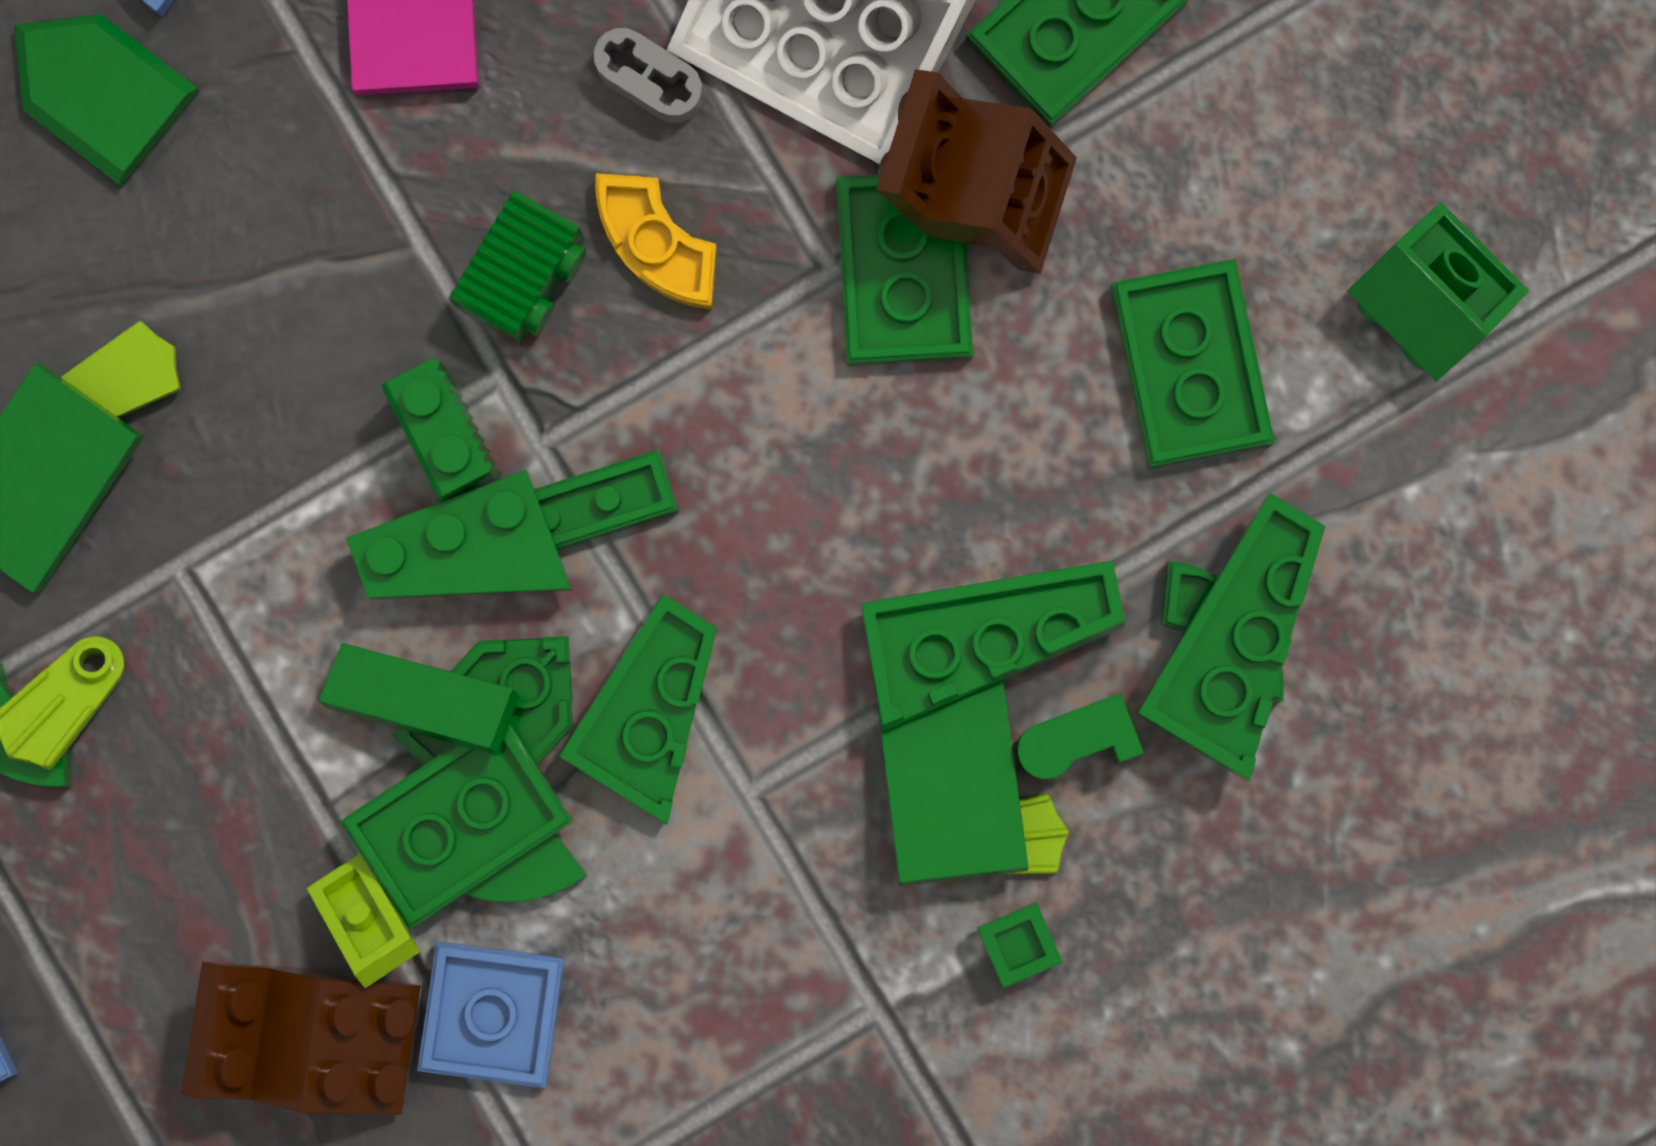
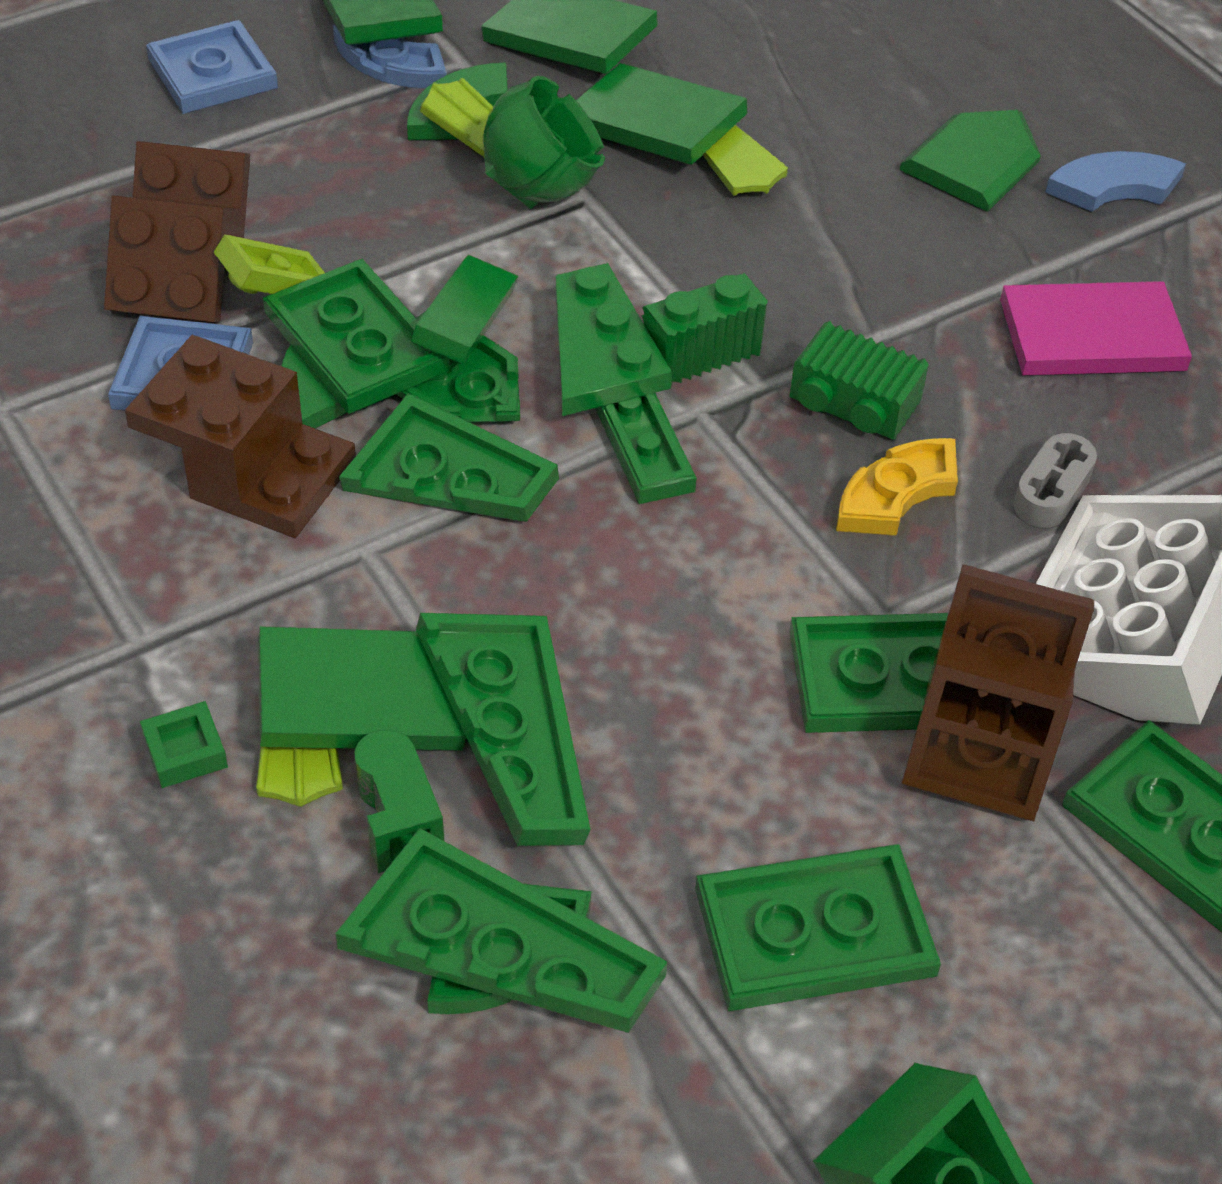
camera: 85 degrees right, 35 degrees down
none -> reddish brown bracket [125,334,356,539]
none -> green piece [483,76,605,209]

